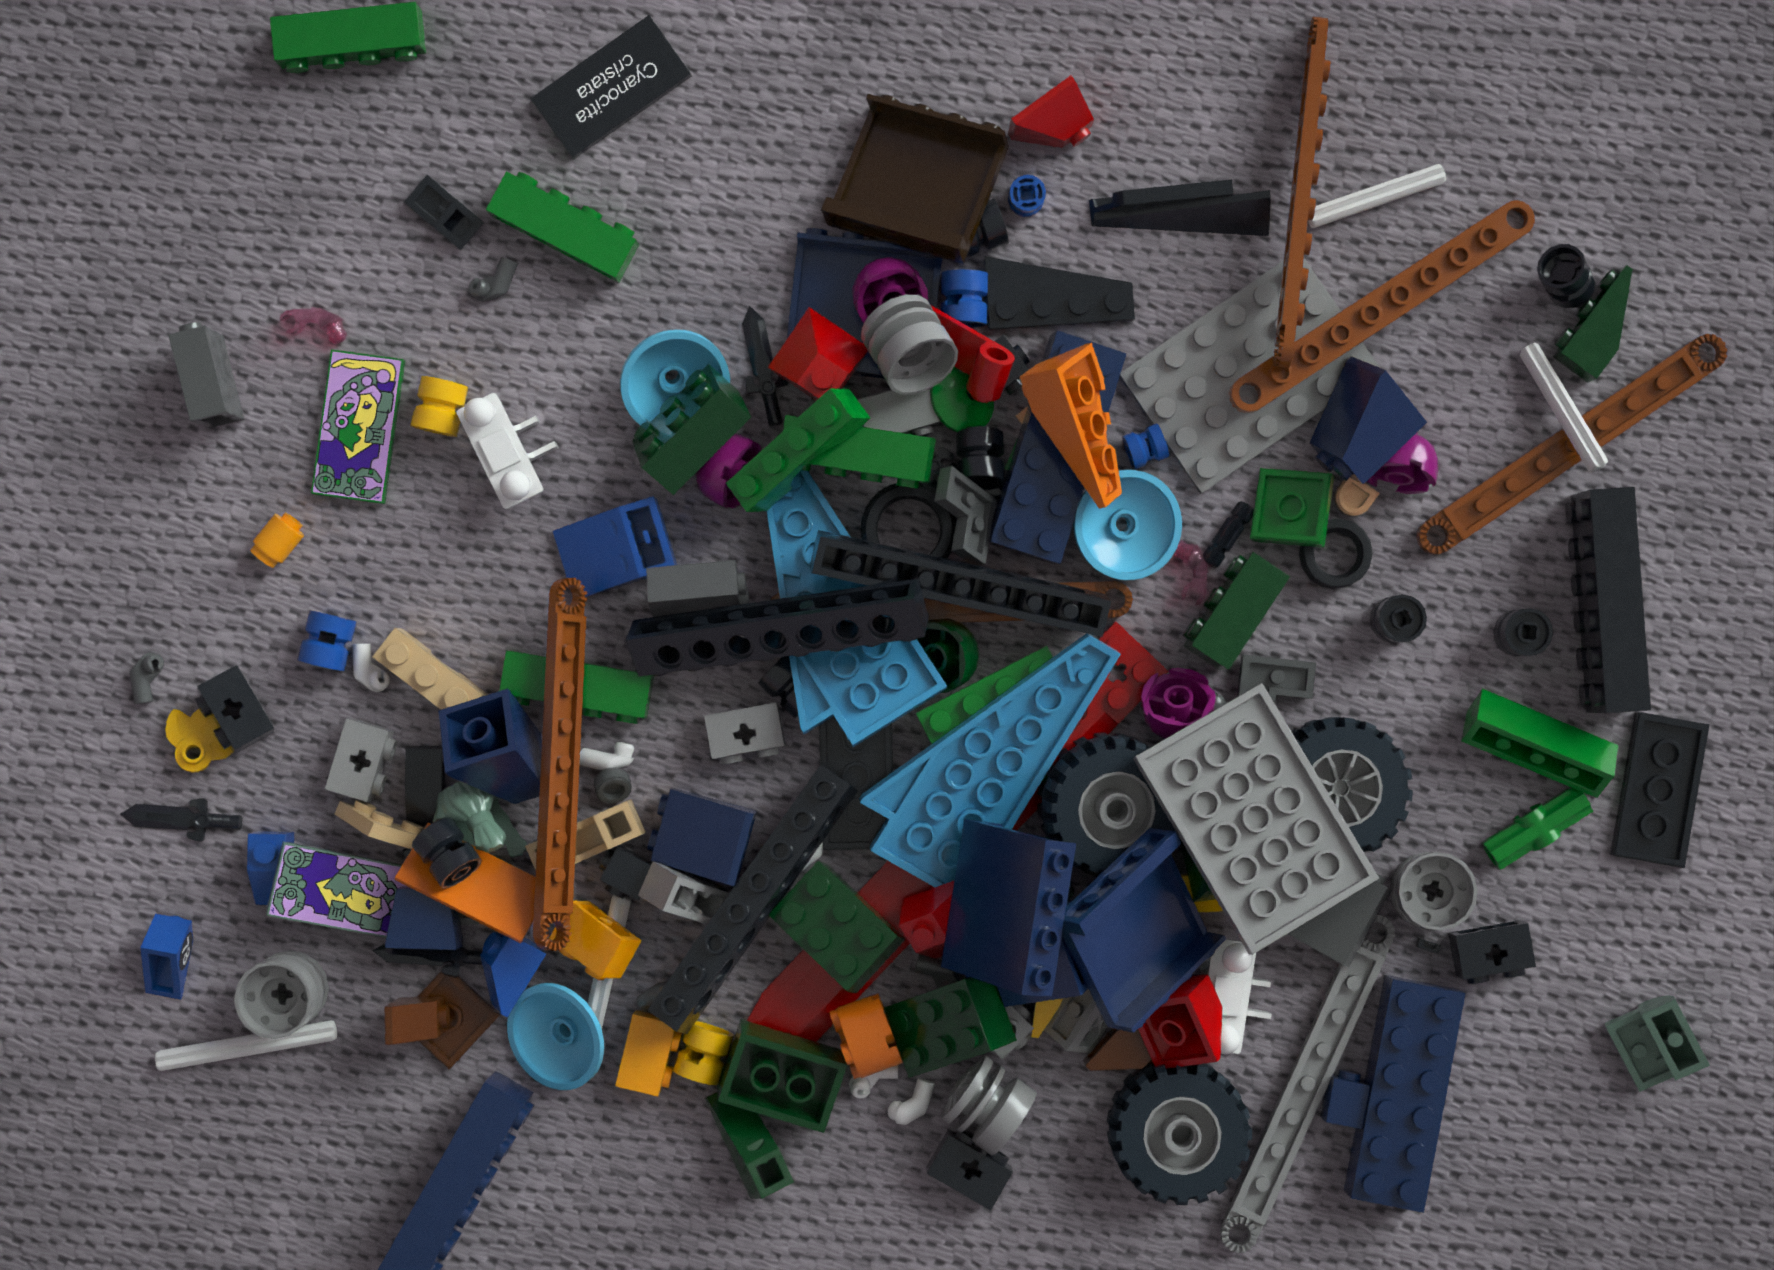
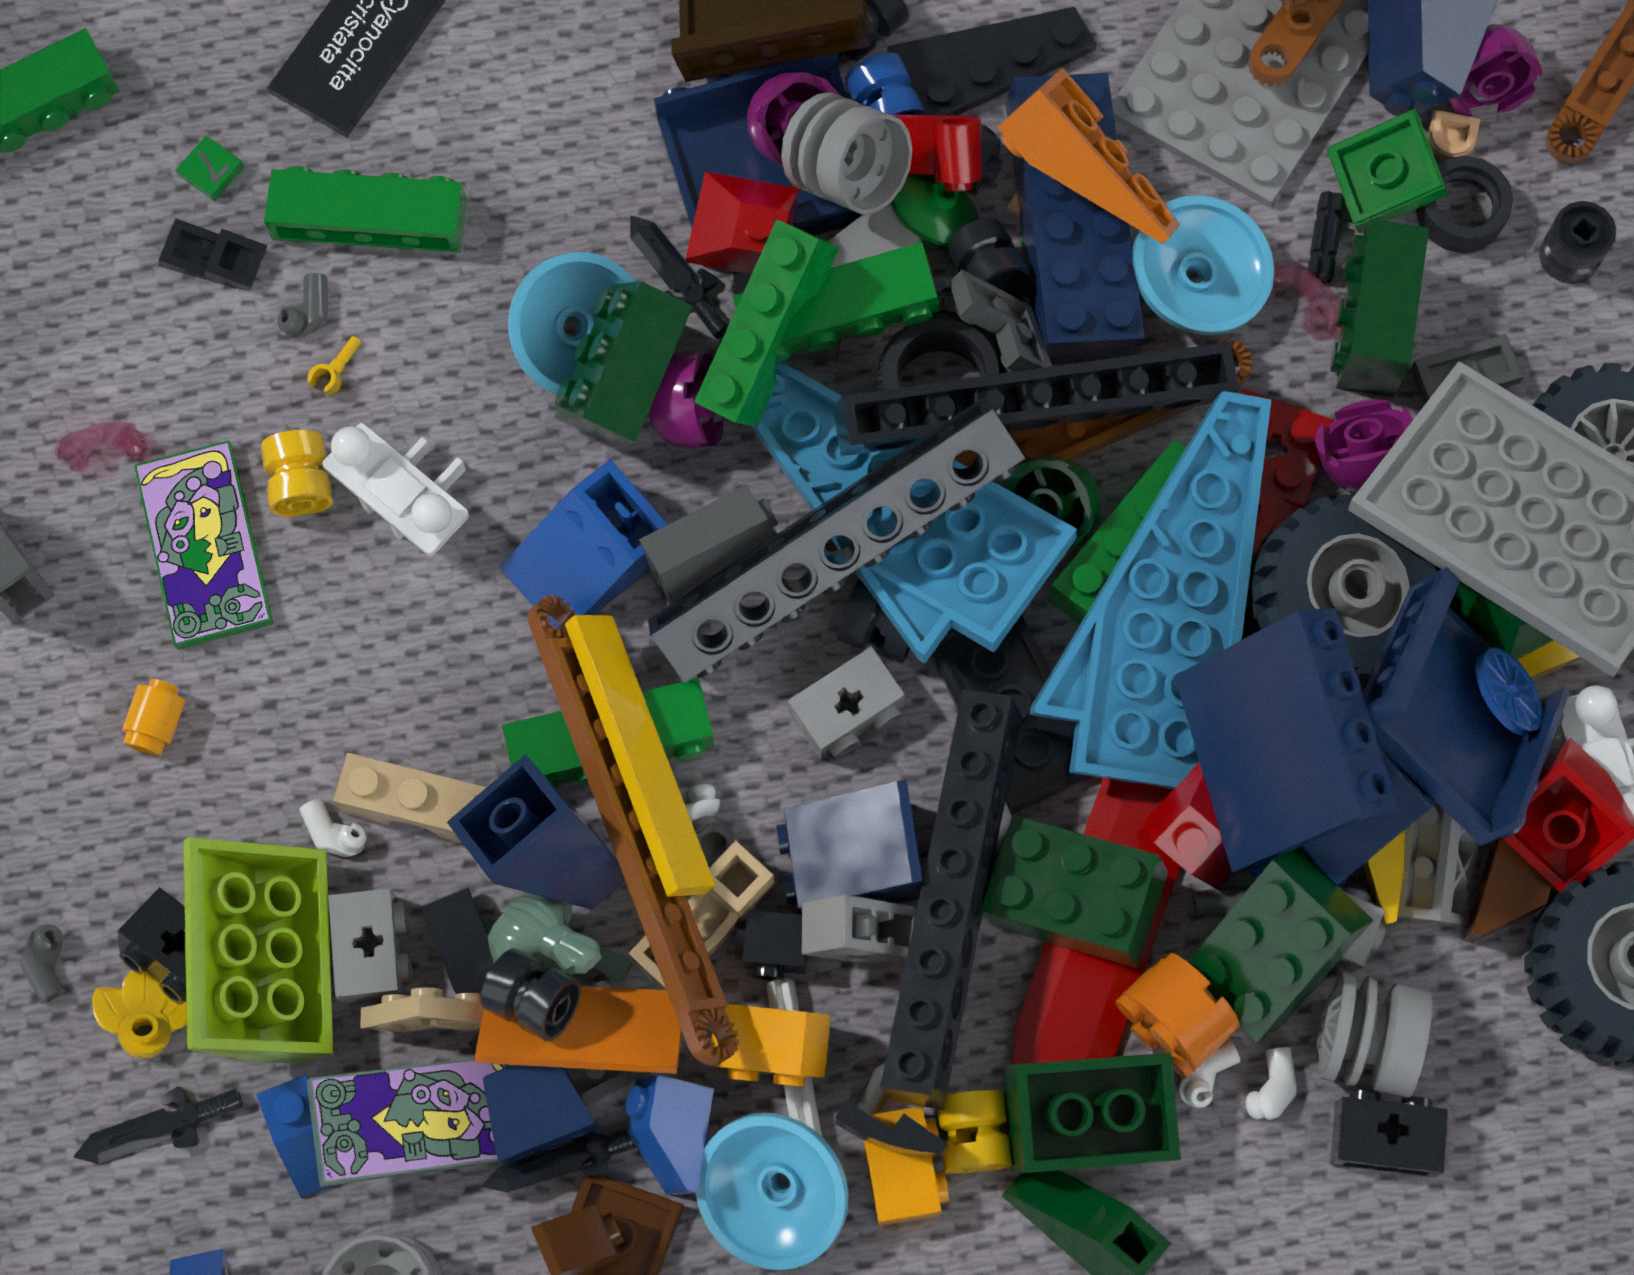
camera: 20 degrees left, 15 degrees down
blue wheel [297,610,357,671] -> none
blue wheel [1122,423,1169,470] -> none
none -> green tile [175,135,245,202]
none -> lime slope [183,837,333,1064]
none -> yellow hand [308,336,362,396]
none -> yellow tile [565,615,716,897]
none -> black slope [835,1100,948,1159]
none -> blue wheel [1475,648,1543,735]

